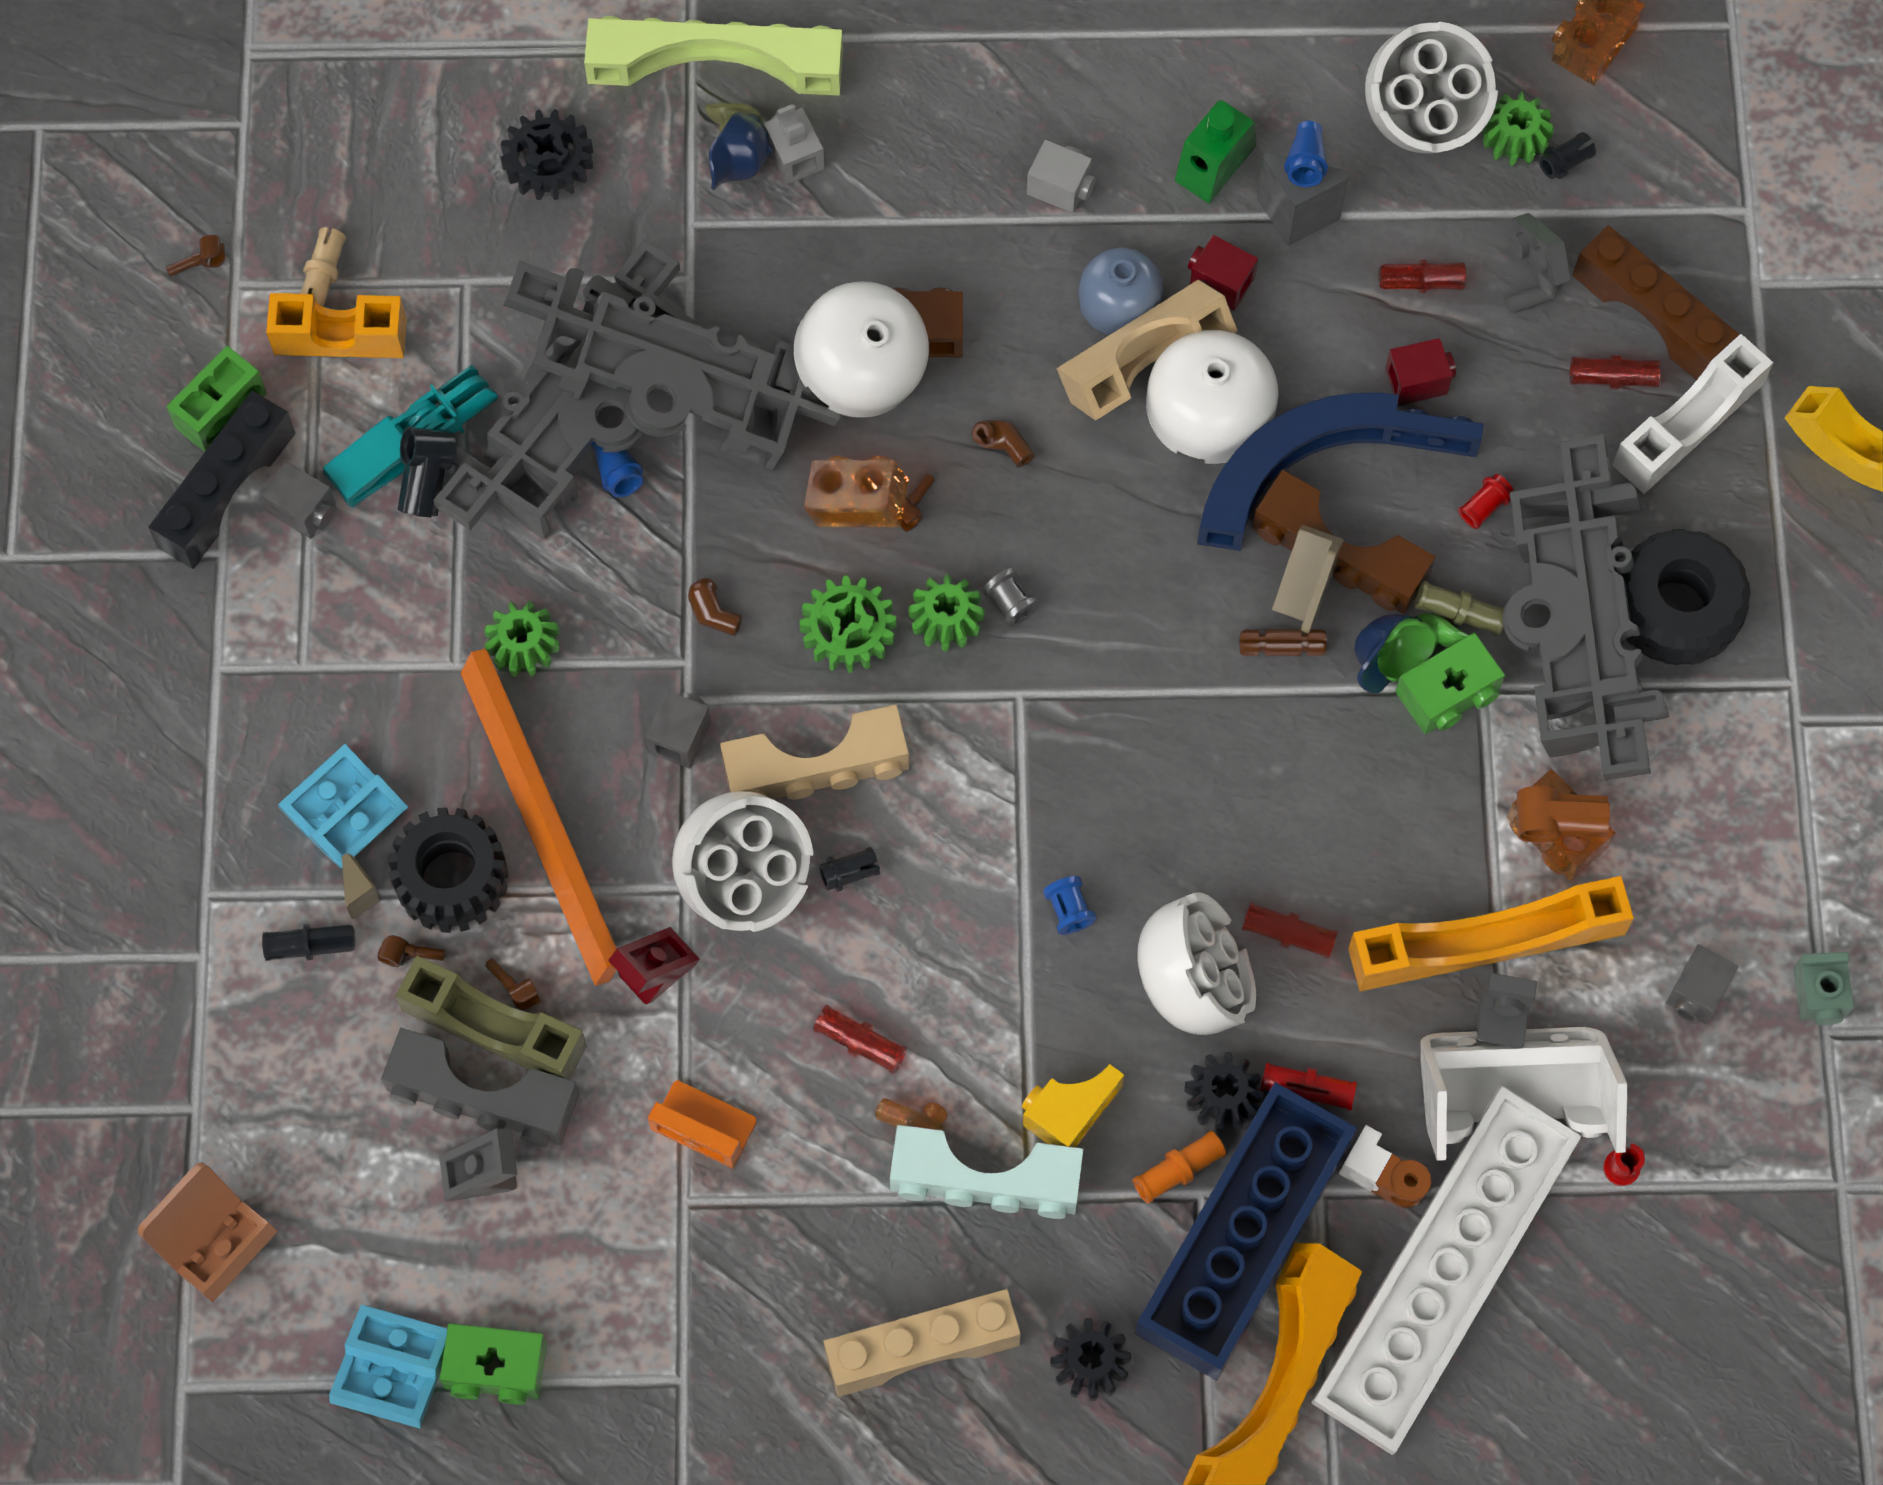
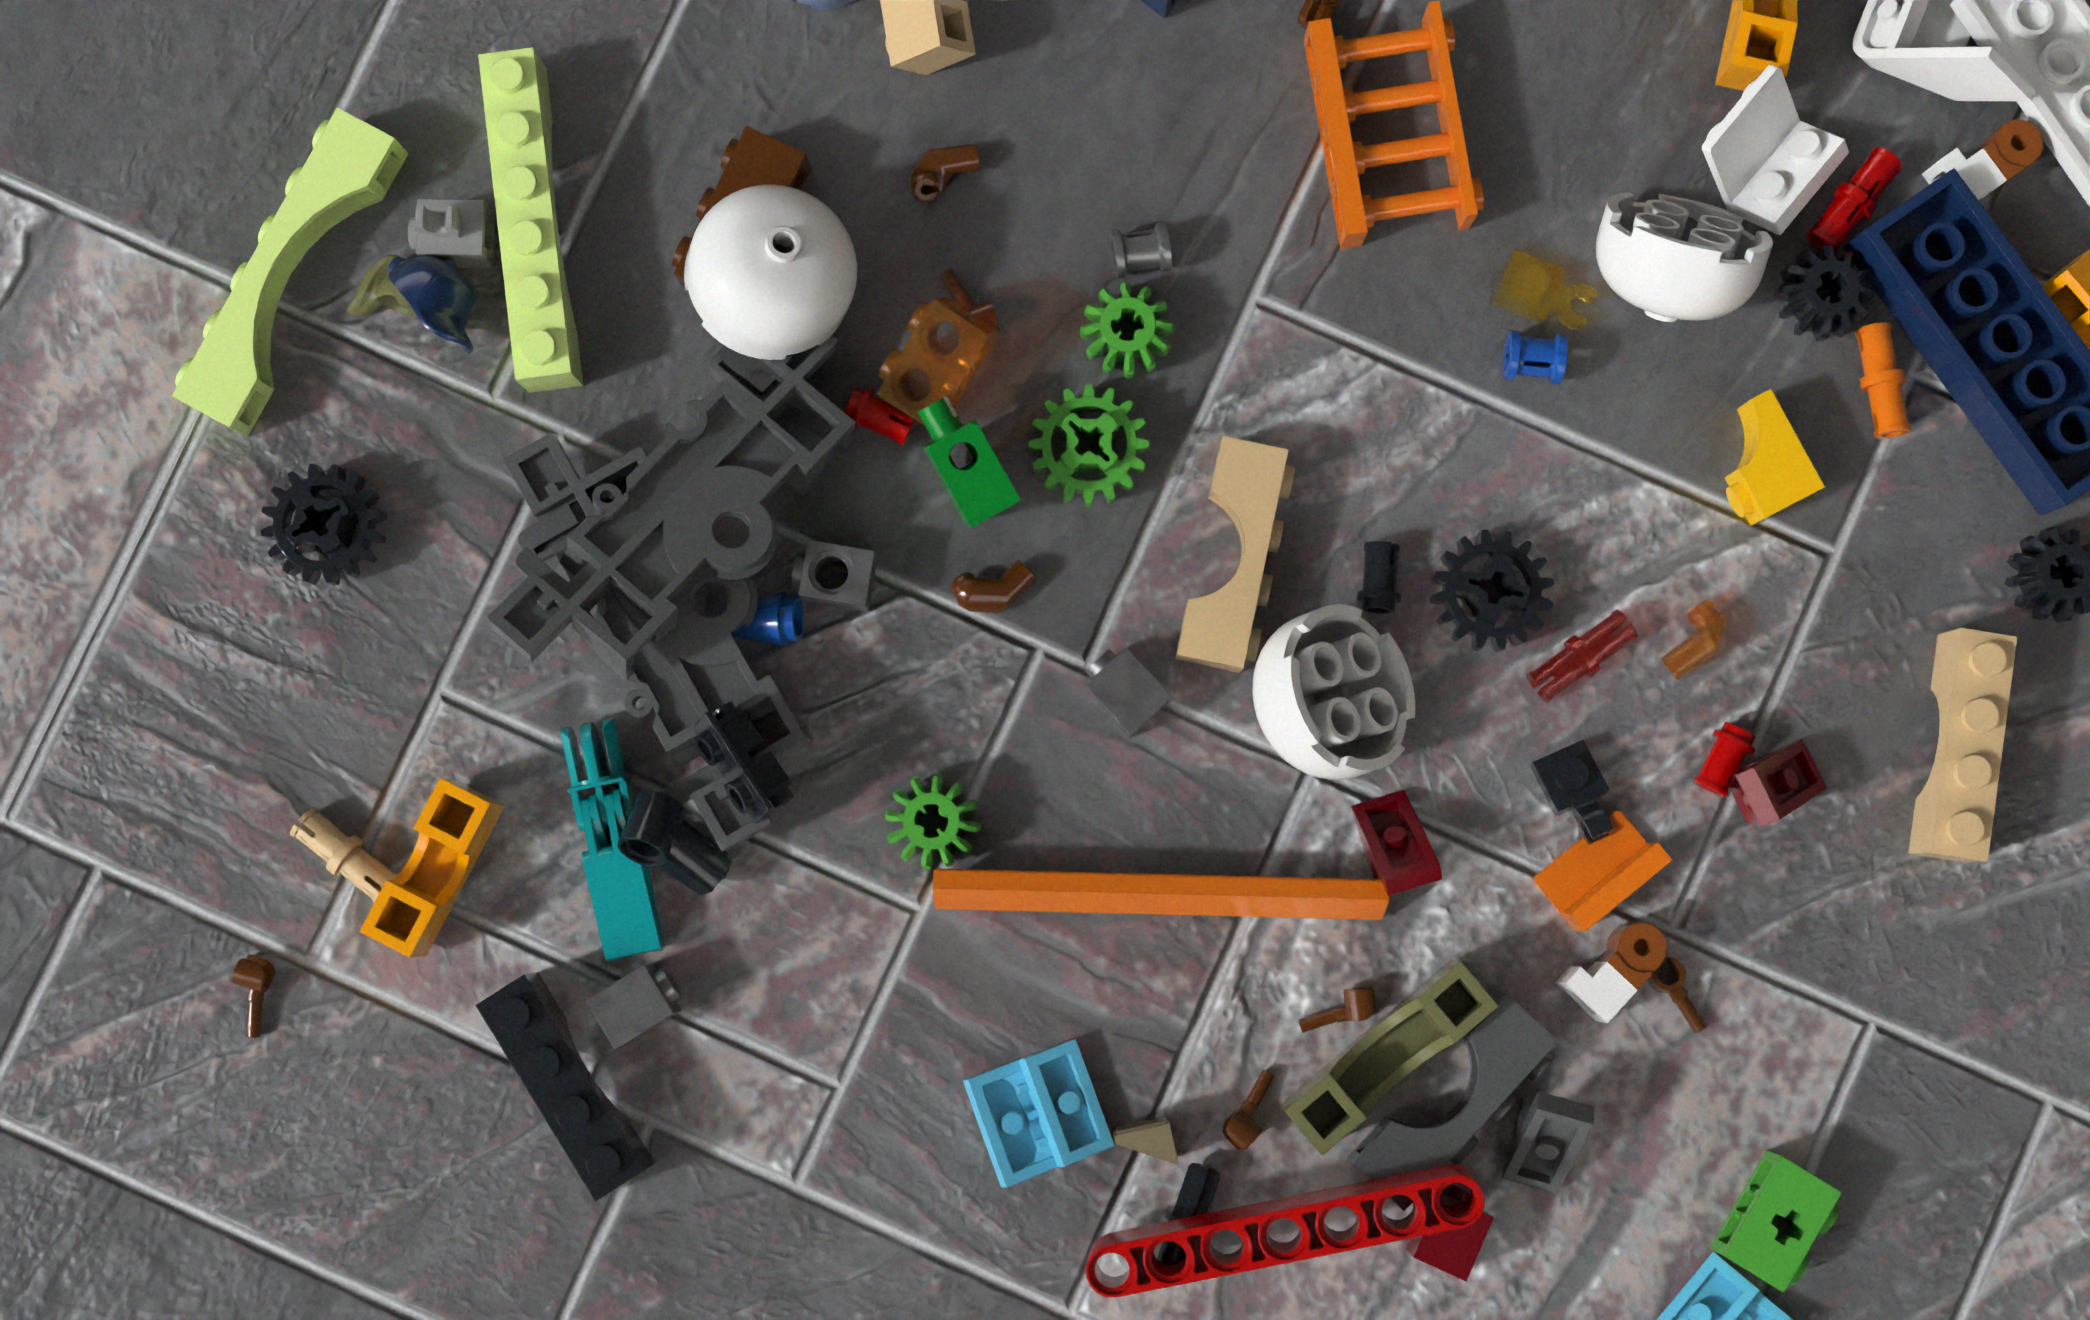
camera: 60 degrees left, 15 degrees up
bright green brick [166,346,267,452] -> none
black tyre [388,807,509,933] -> none
light aqua arch [890,1125,1083,1219] -> none
clear red pin [1241,902,1338,959] -> none
none -> yellowish green arch [478,47,583,393]
none -> black hinge [693,701,794,824]
none -> flat silver brick [792,540,878,612]
none -> red pin [844,387,917,446]
none -> green torso [917,395,1021,528]
none -> red beam [1086,1164,1484,1297]
none -> orange fence [1304,0,1484,249]
none -> dark red brick [1406,1184,1494,1282]
none -> black gear [1430,530,1554,652]
none -> clear yellow plate [1491,249,1598,330]
none -> black plate [1531,739,1613,845]
none -> leg [1555,922,1667,1023]
none -> reddish brown hand [1648,957,1706,1033]
none -> red pin [1693,722,1756,798]
none -> white bracket [1702,64,1849,235]
none -> dark red slope [1729,738,1827,827]

